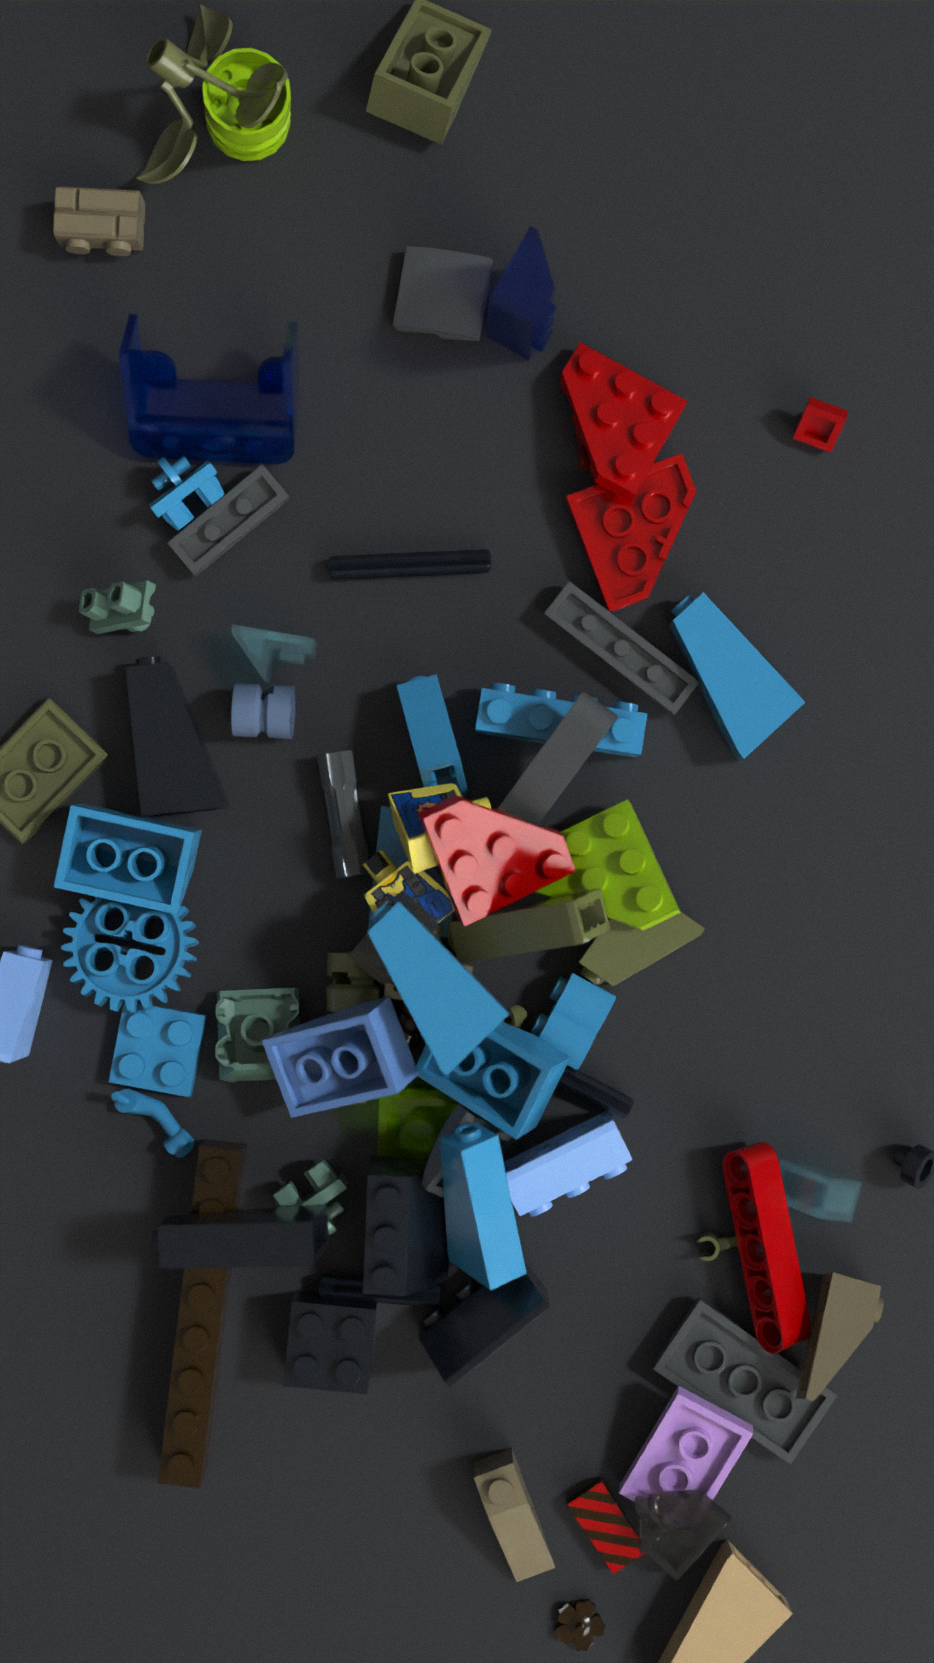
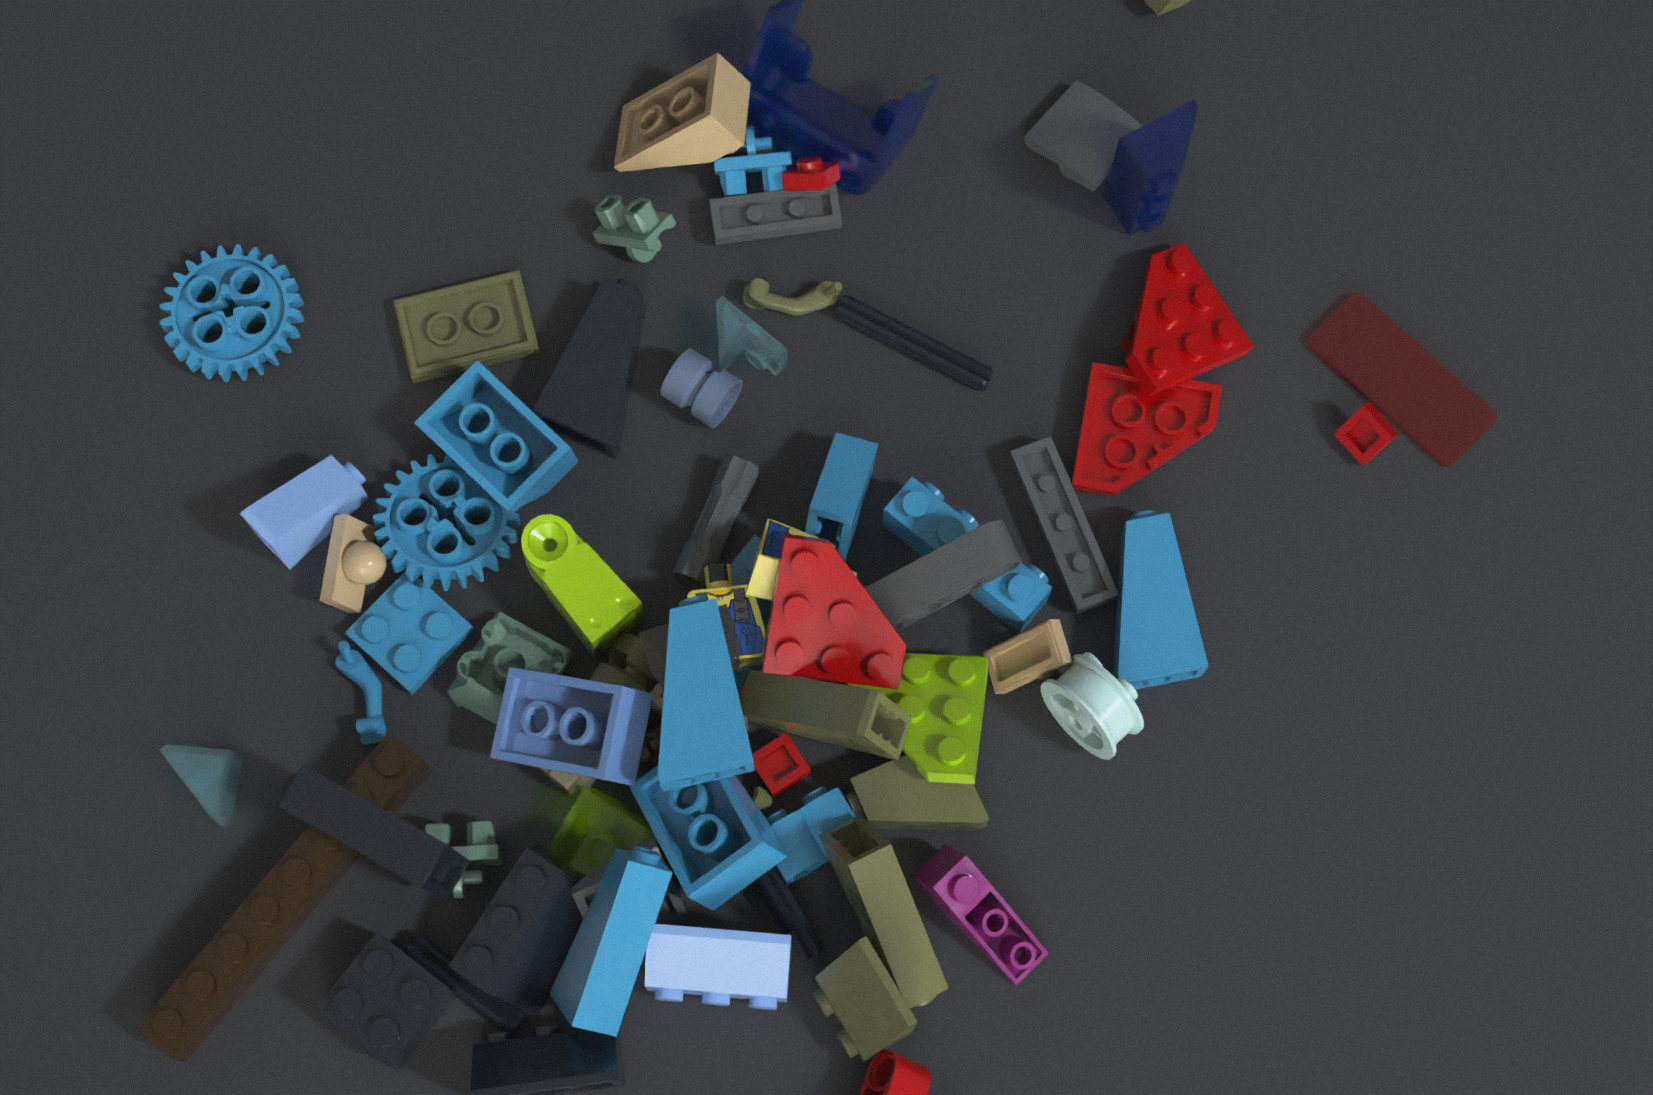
camera: 30 degrees right, 15 degrees down
none -> clear light blue slope [160,744,242,828]
none -> tan tile [319,514,387,613]
none -> lime piece [521,514,643,659]
none -> tan slope [614,52,751,172]
none -> olive piece [742,278,842,316]
none -> red plate [752,732,811,797]
none -> red plate [782,156,840,191]
none -> olive slope [812,936,918,1063]
none -> olive slope [819,815,949,1008]
none -> magenta slope [912,844,1049,986]
none -> tan tile [983,619,1072,694]
none -> light aqua wheel [1041,652,1144,760]
none -> clear red piece [1307,293,1497,468]

